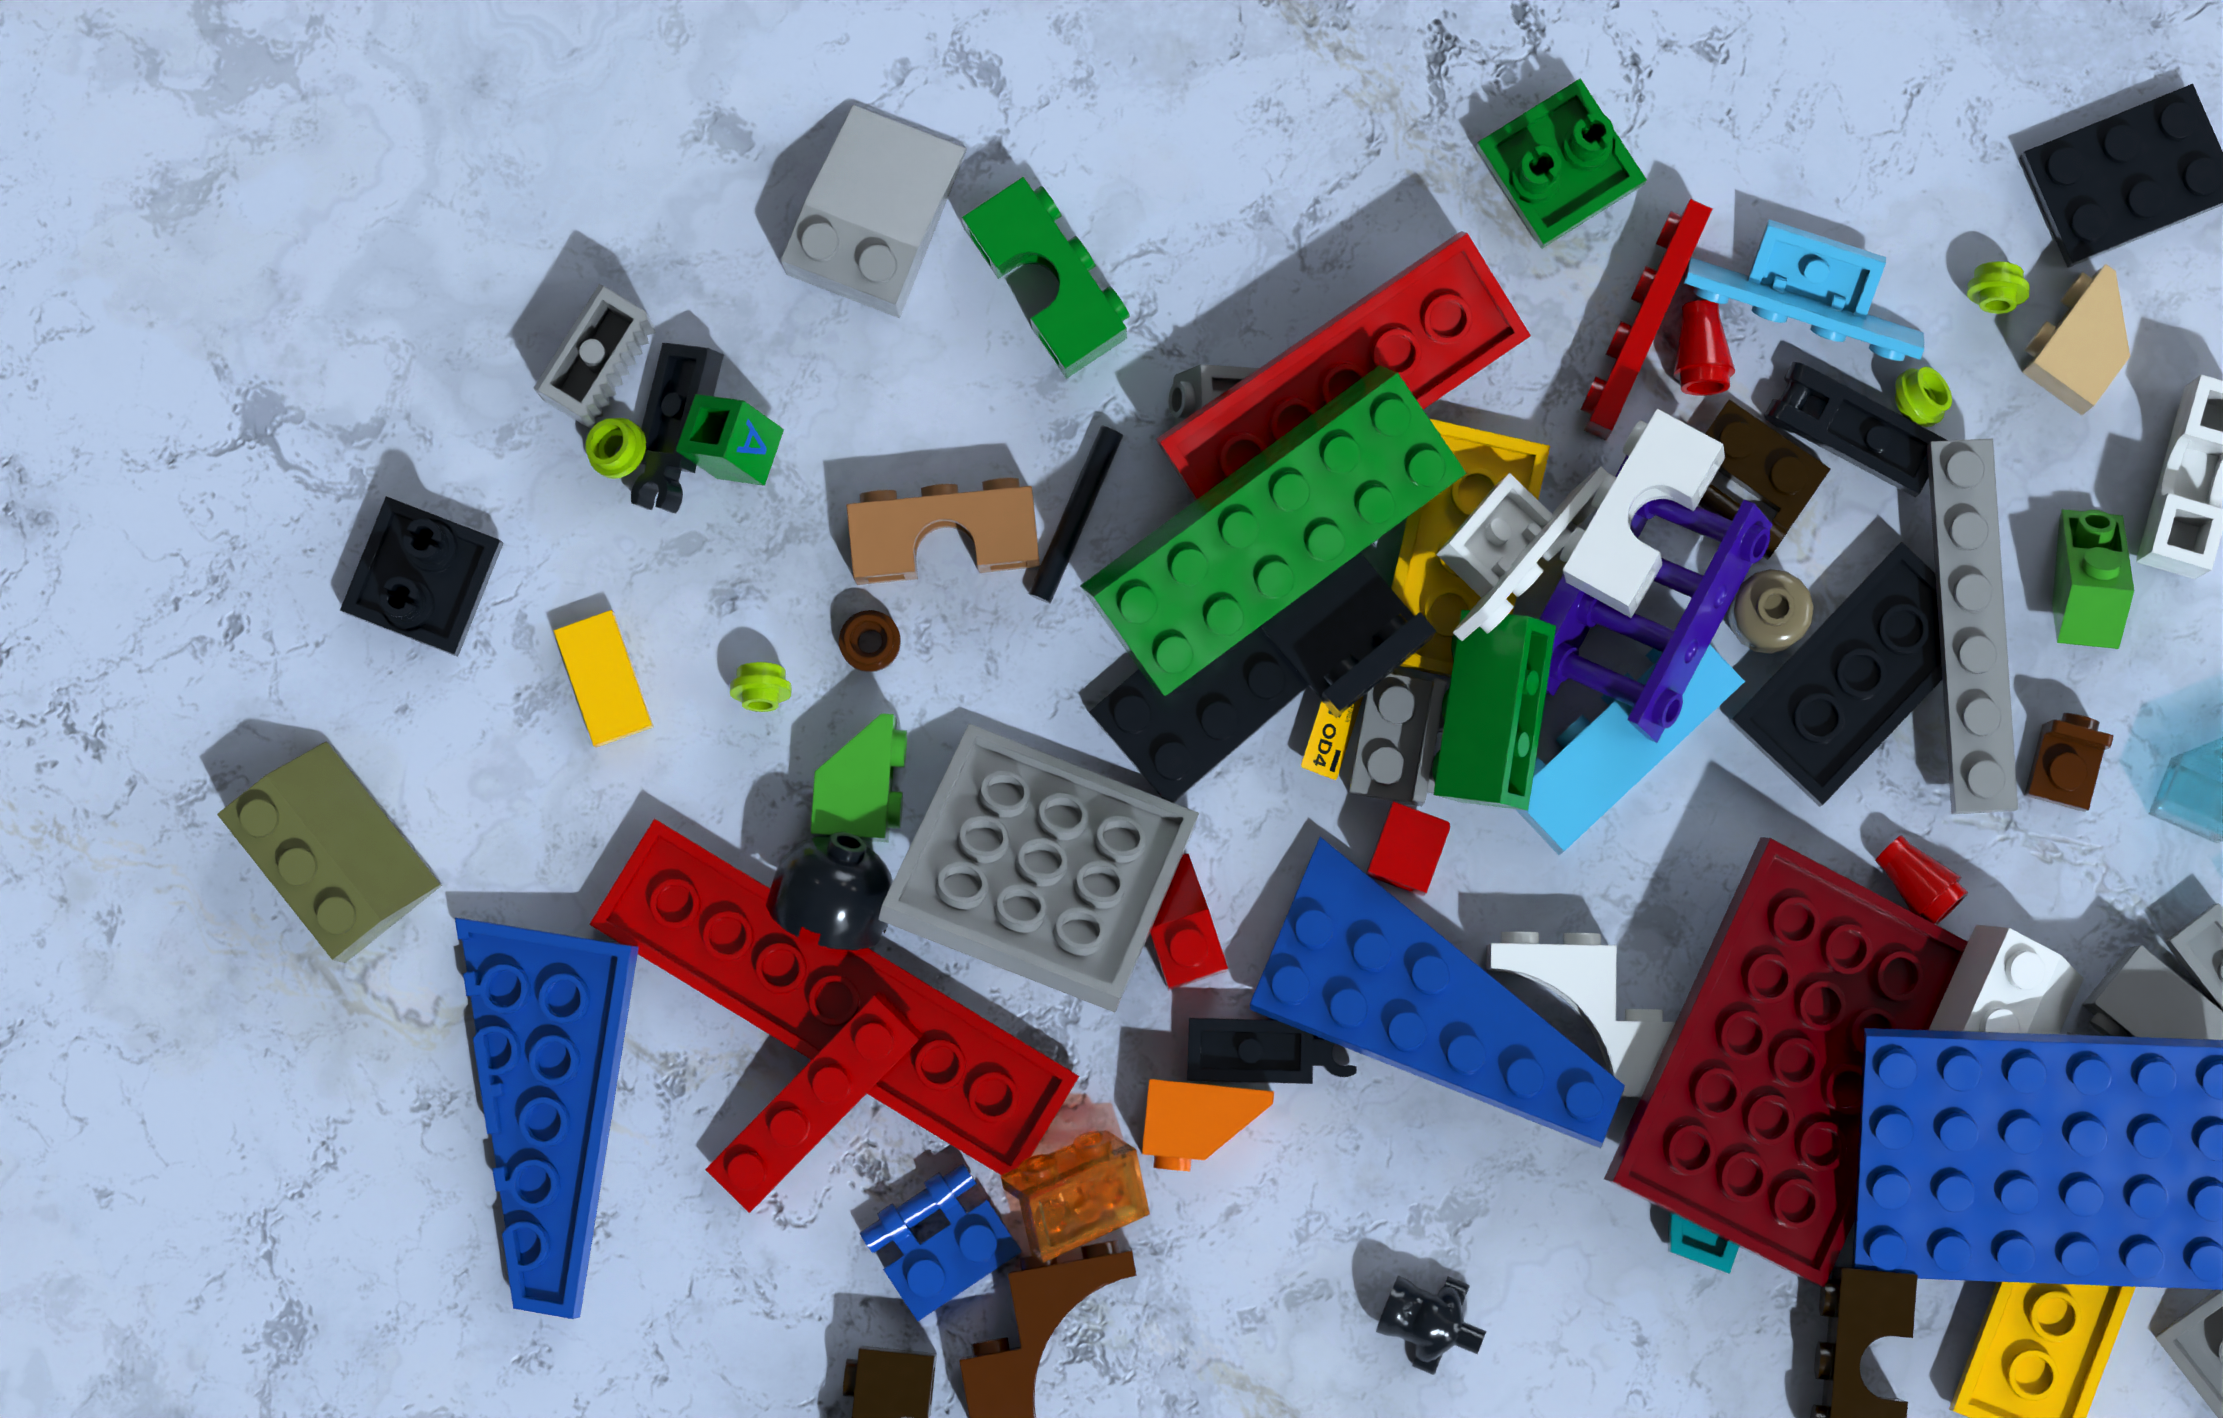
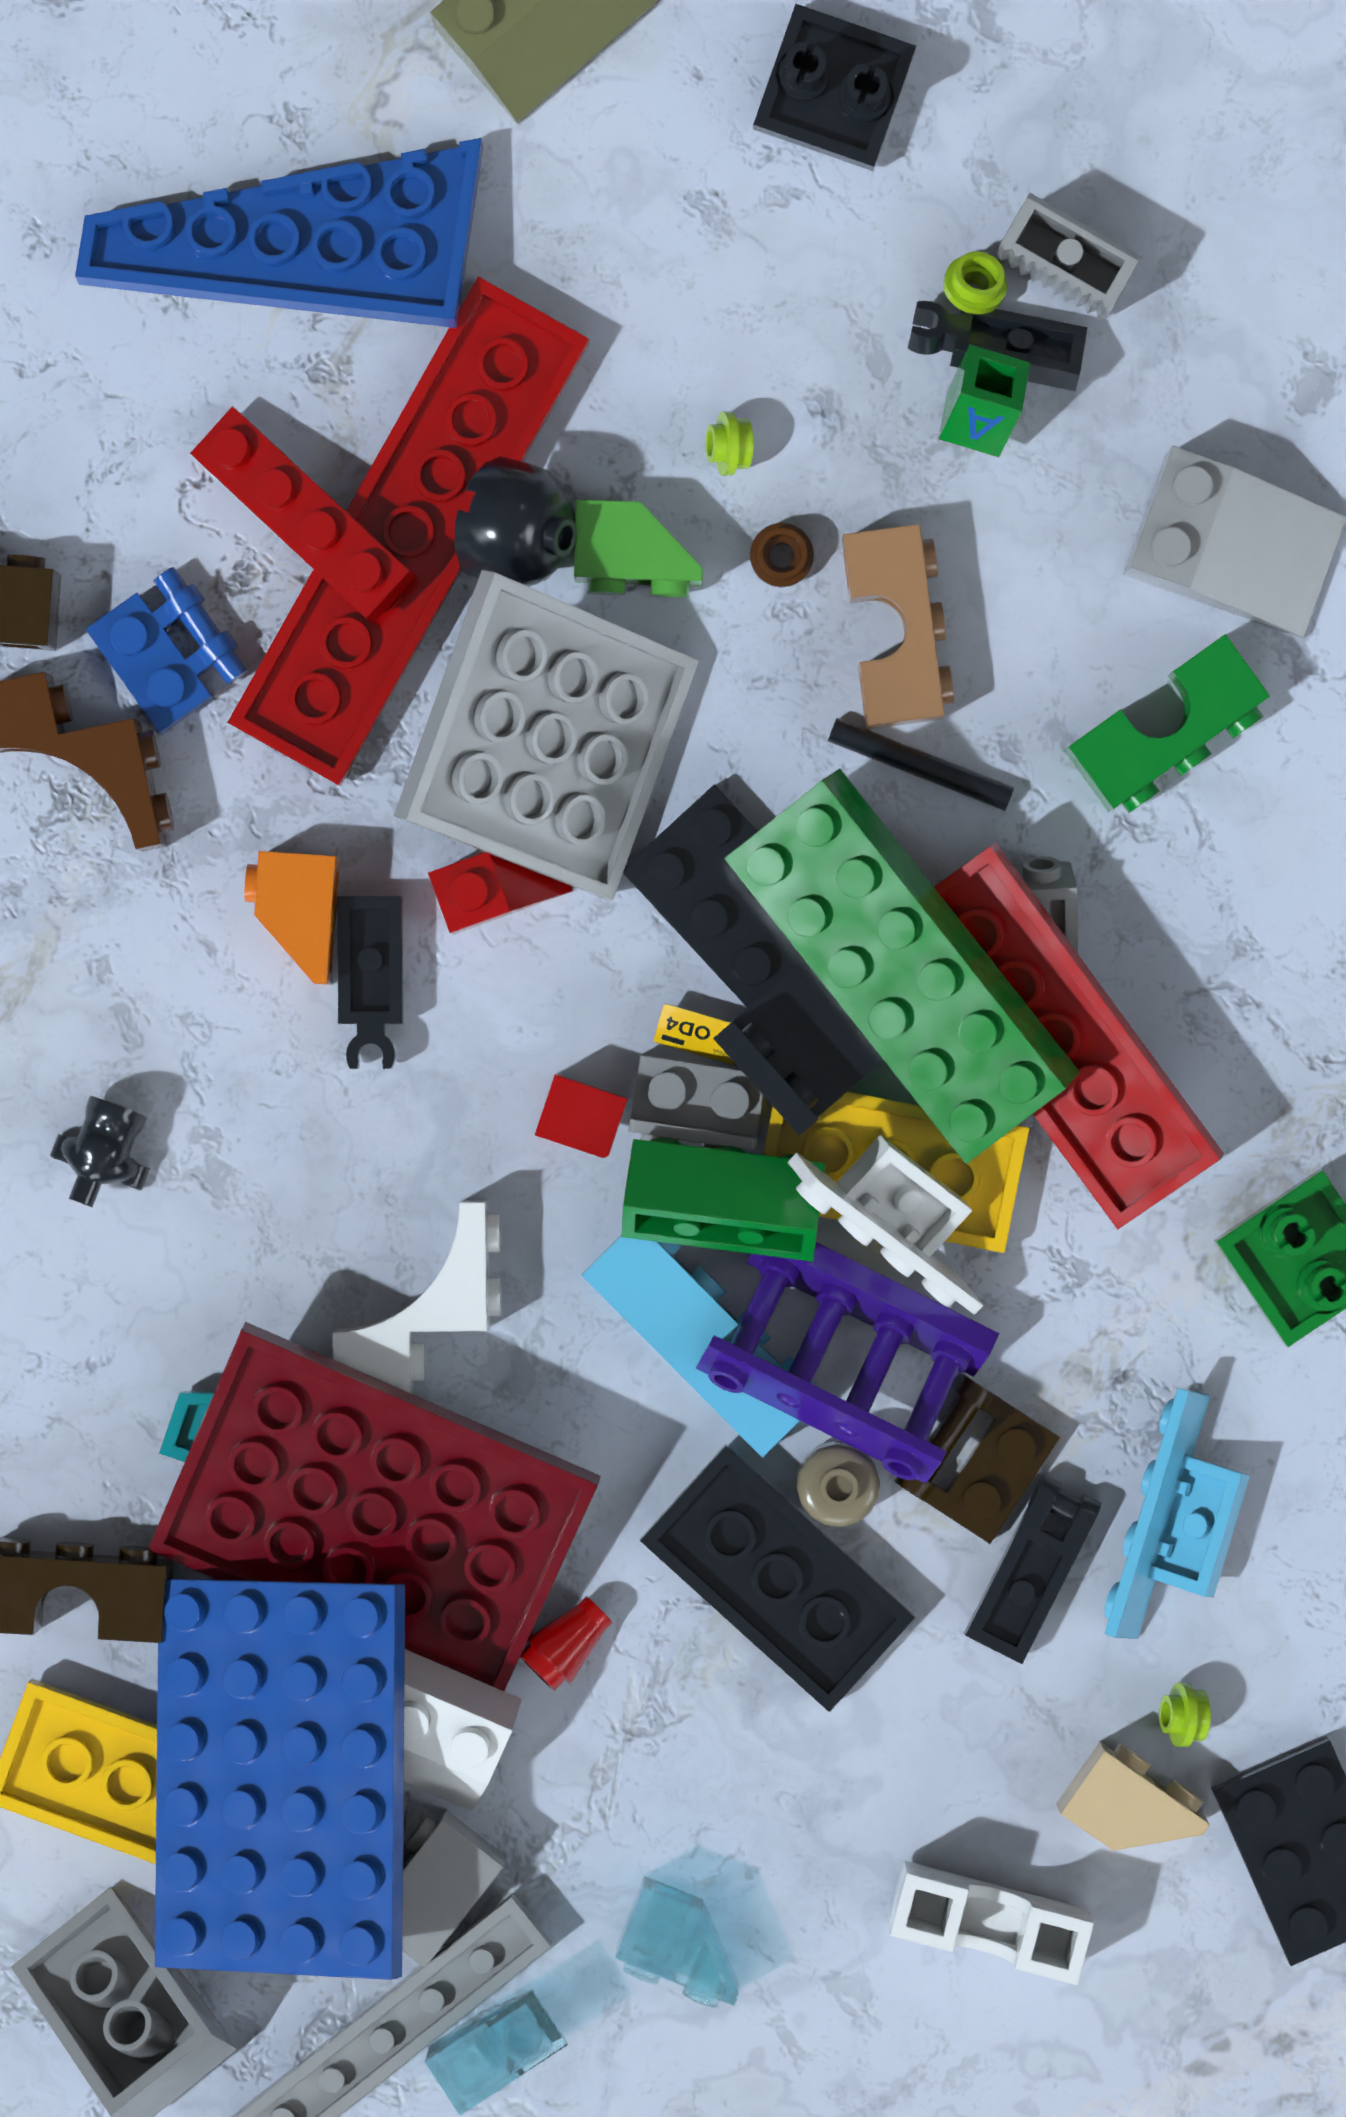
camera: 80 degrees right, 5 degrees up
yellow tile [553,610,654,748] -> none
clear orange bracket [1001,1130,1150,1263] -> none
blue wing [1250,837,1625,1148] -> none
white arch [1560,409,1725,618] -> none
red plate [1580,199,1713,440] -> none
red cone [1674,300,1735,396] -> none
lime plate [1895,367,1952,427] -> none
light grey plate [1927,438,2018,814] -> none
reddish brown bracket [2024,713,2114,812] -> none
bright green slope [2052,509,2135,649] -> none

